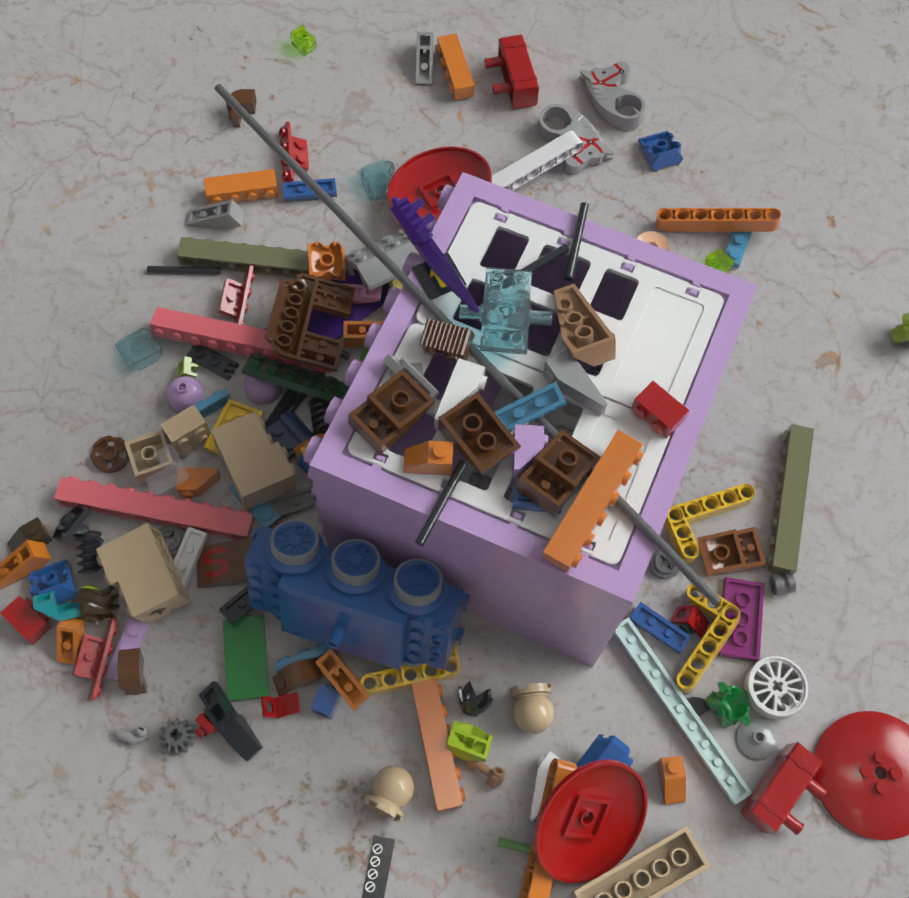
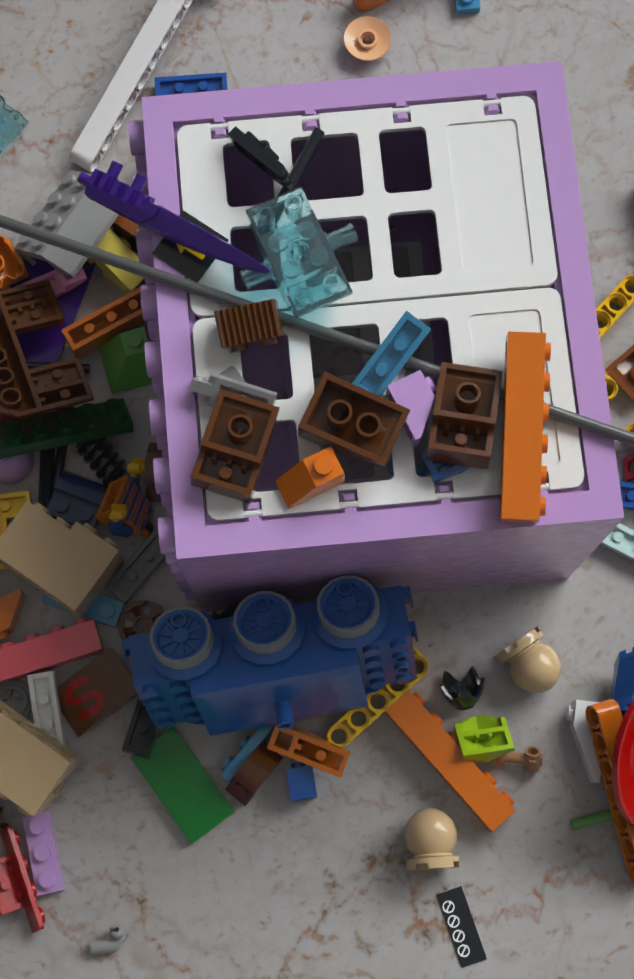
camera: 25 degrees left, 10 degrees up
reddish brown brick [117,648,147,695] -> none
dark grey gear [159,718,196,755] -> none
red tile [194,713,218,738] -> none
black slope [199,681,263,762] -> none
red bracket [261,692,300,719] -> none
red dish [387,146,492,220] -> none
black bar [415,459,468,546] -> none
white slope [434,358,488,430] -> none
light grey slope [543,349,607,416] -> none
medium nougat wedge [554,284,616,366] -> none
black bar [564,202,589,281] -> none
red brick [631,381,689,438] -> none
clear neon green brick [705,248,735,274] -> none
none -> black hinge [227,126,294,189]

